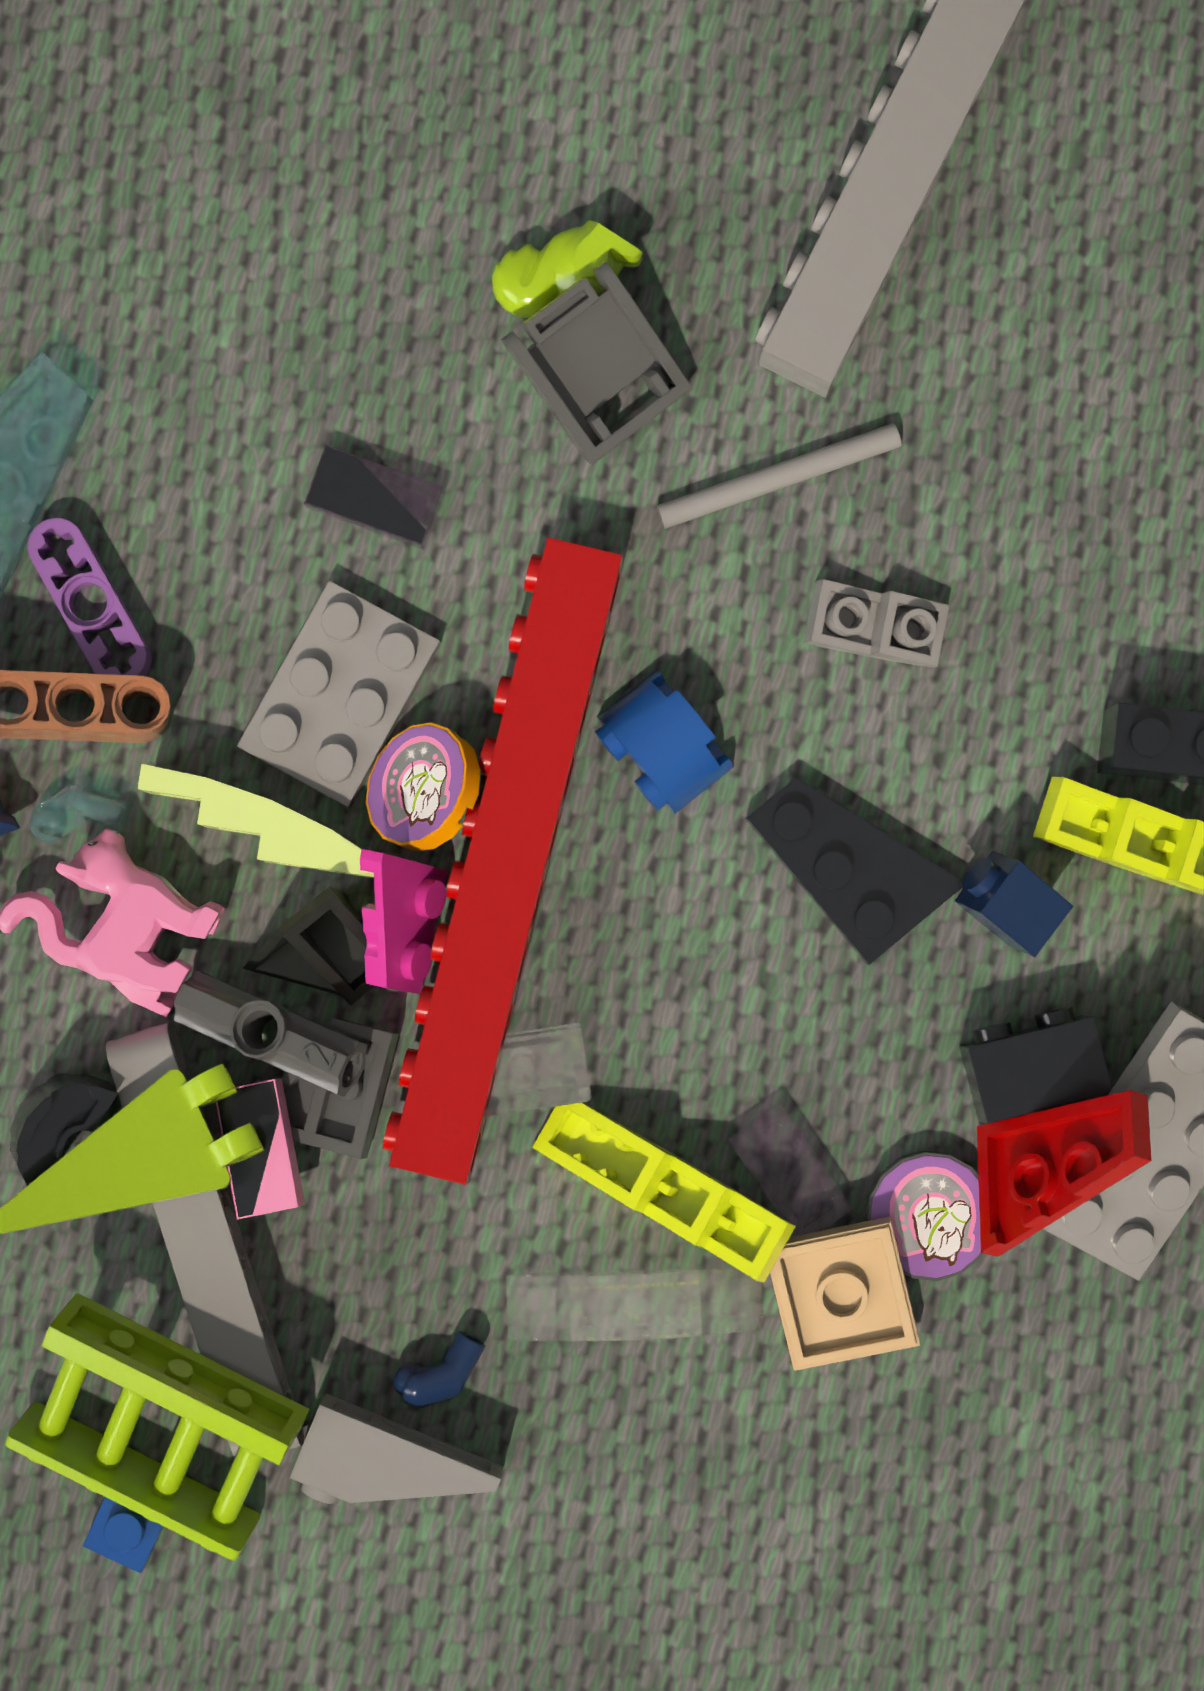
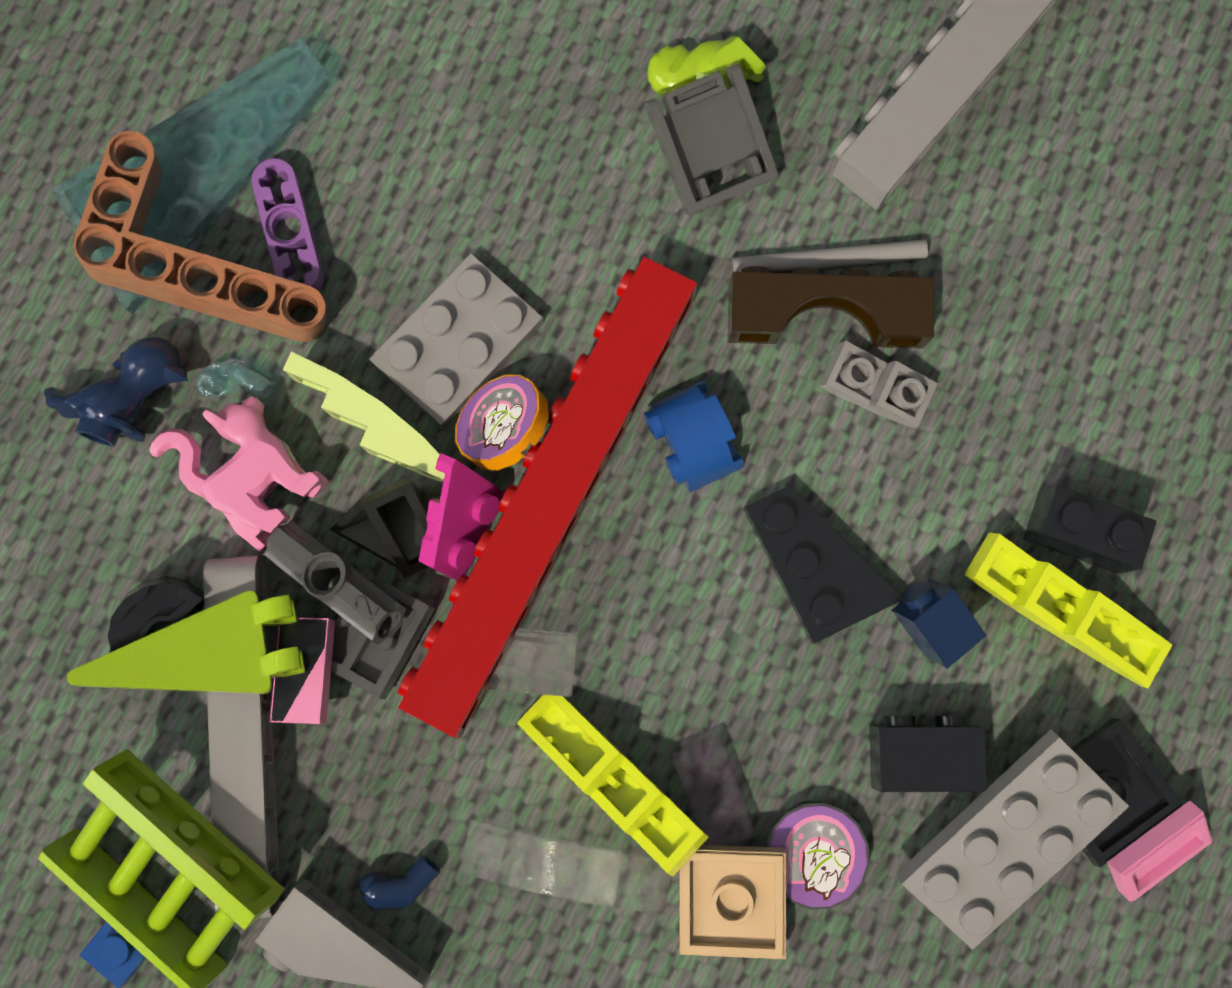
camera: 10 degrees right, 5 degrees down
black tile [304,445,445,550] -> none
red wing [977,1090,1152,1257] -> none
none -> dark brown arch [728,266,934,349]

